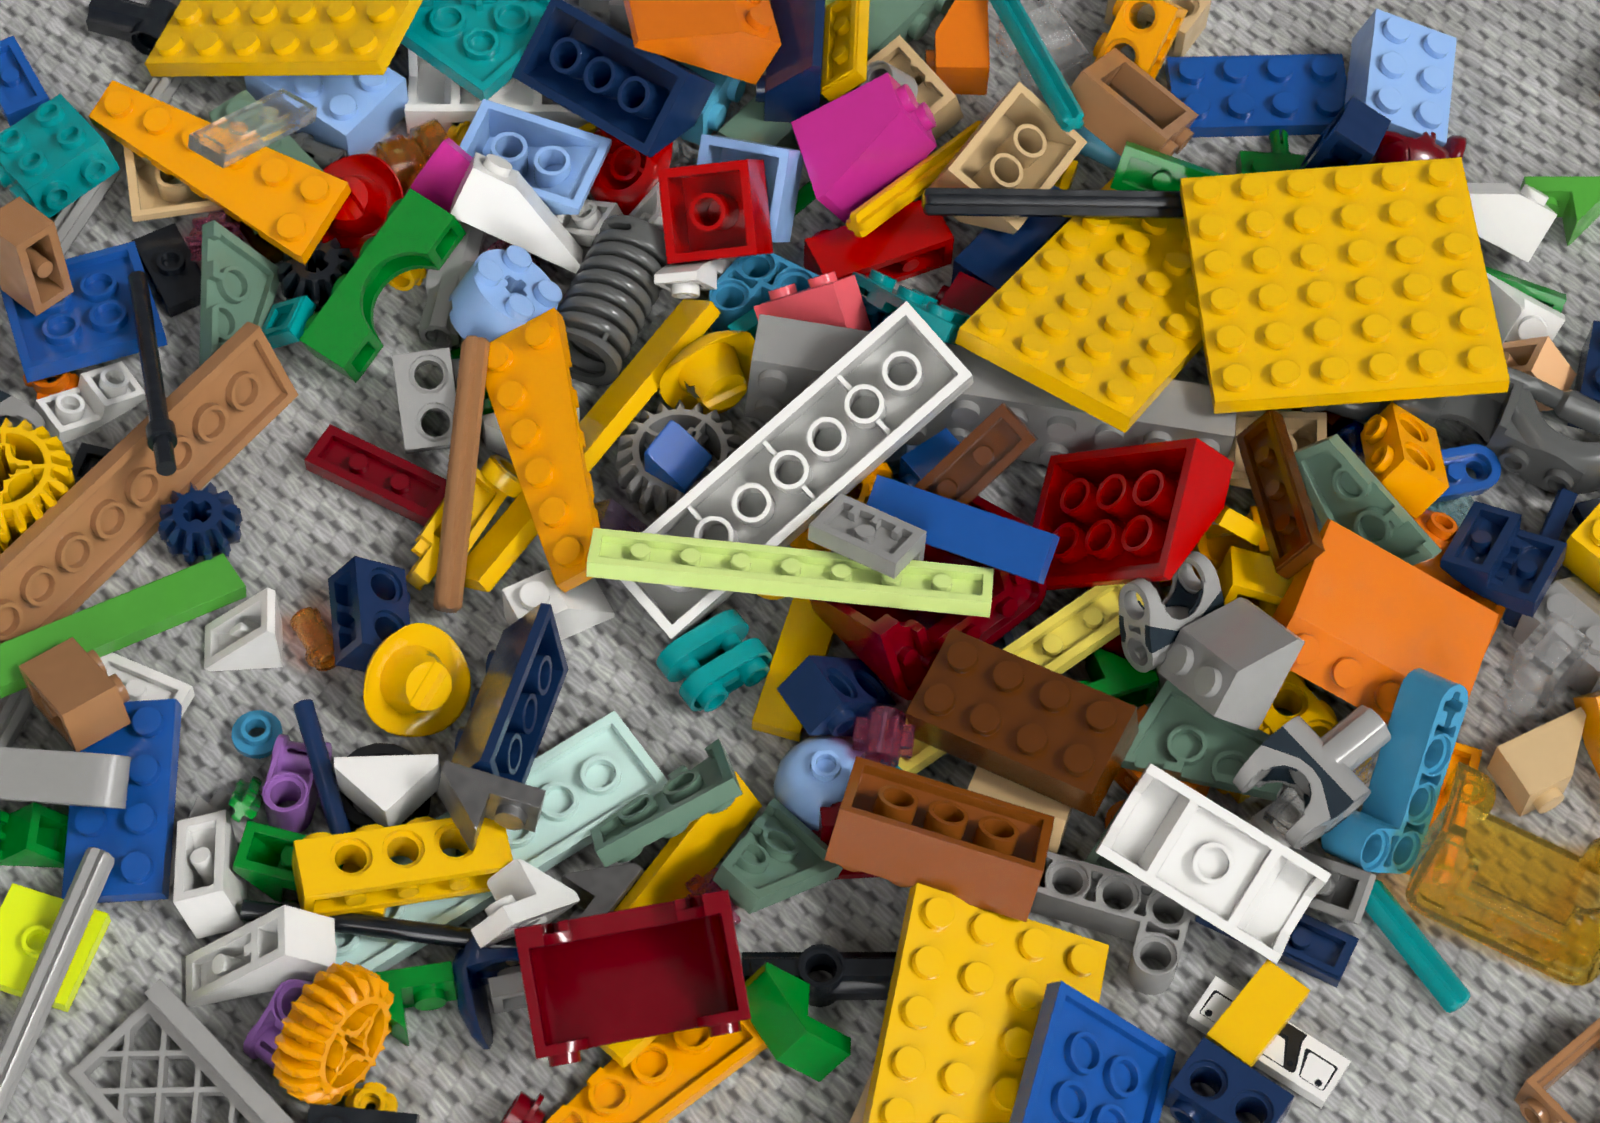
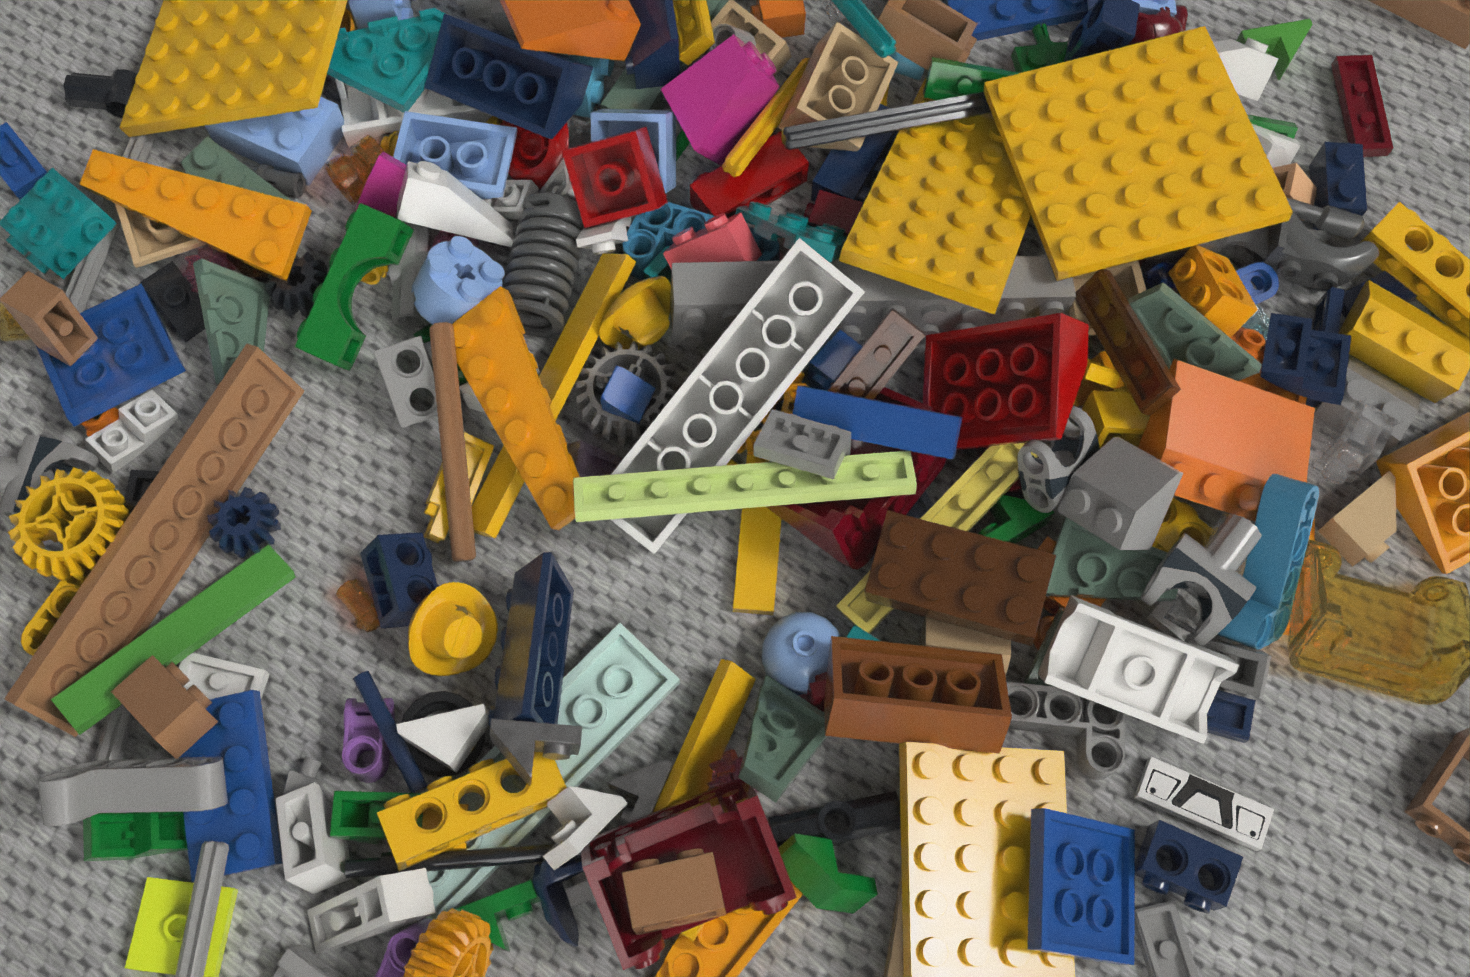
camera: 10 degrees left, 10 degrees up
black bar [128,271,177,476] -> none
clear tile [188,88,317,168] -> none
white slope [204,587,283,671] -> none
green axle [228,776,263,822] -> none
dark azure plate [231,710,283,759] -> none
teal tile [262,295,317,349] -> none
dark red plate [304,424,446,526] -> none
red hat [322,154,404,258] -> none
yellow tile [480,455,522,499] -> none
white slope [502,570,615,640] -> none
sand green wing [590,739,743,868] -> none
teal brick [656,609,772,712] -> none
dark blue brick [777,655,896,738] -> none
clear pink gear [852,706,916,767] -> none
yellow tile [1205,959,1310,1068] -> none
teal axle [1365,879,1470,1013] -> none
none -> medium nougat brick [622,849,726,935]

